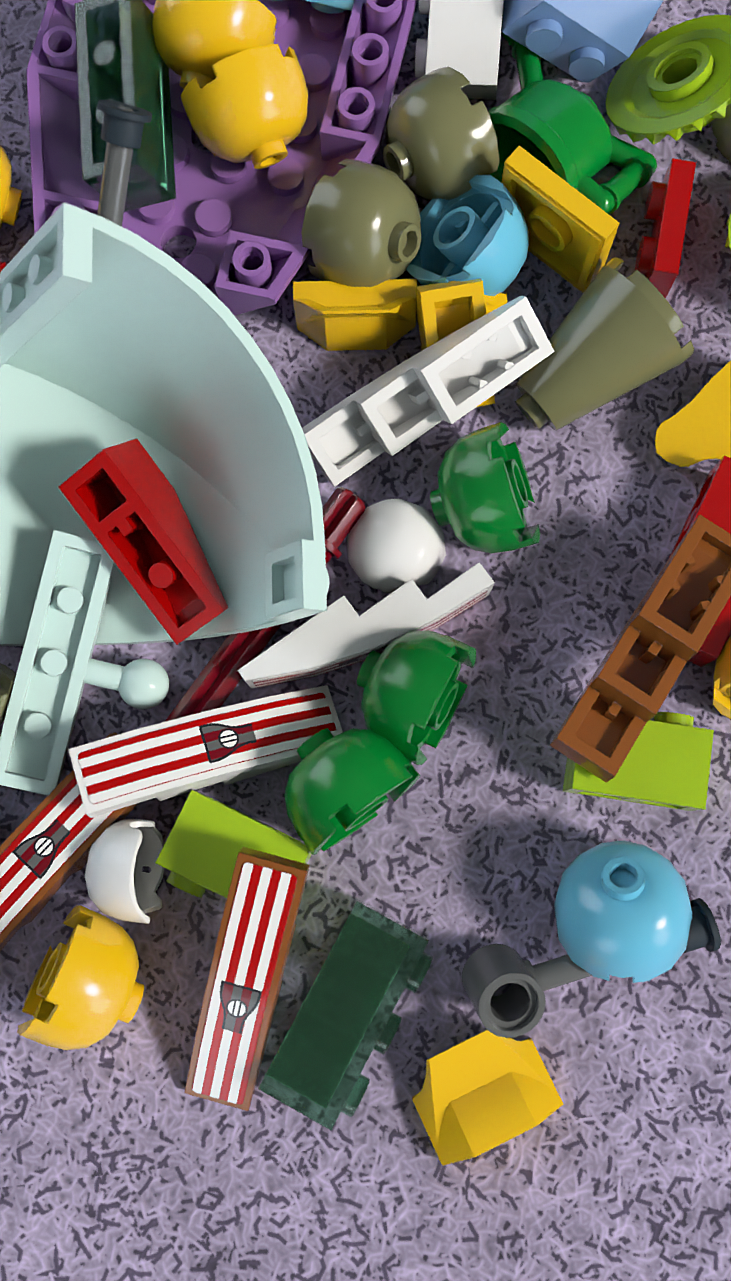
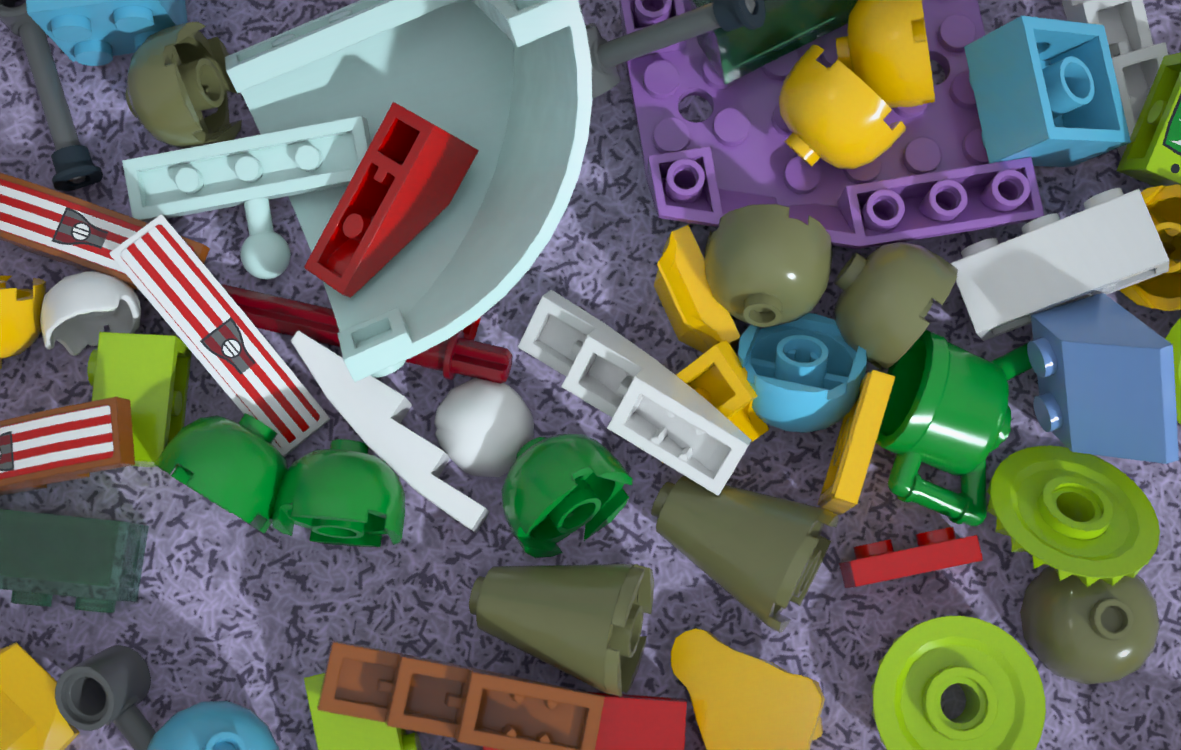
camera: 65 degrees right, 0 degrees up
none -> olive cone [469,564,654,696]

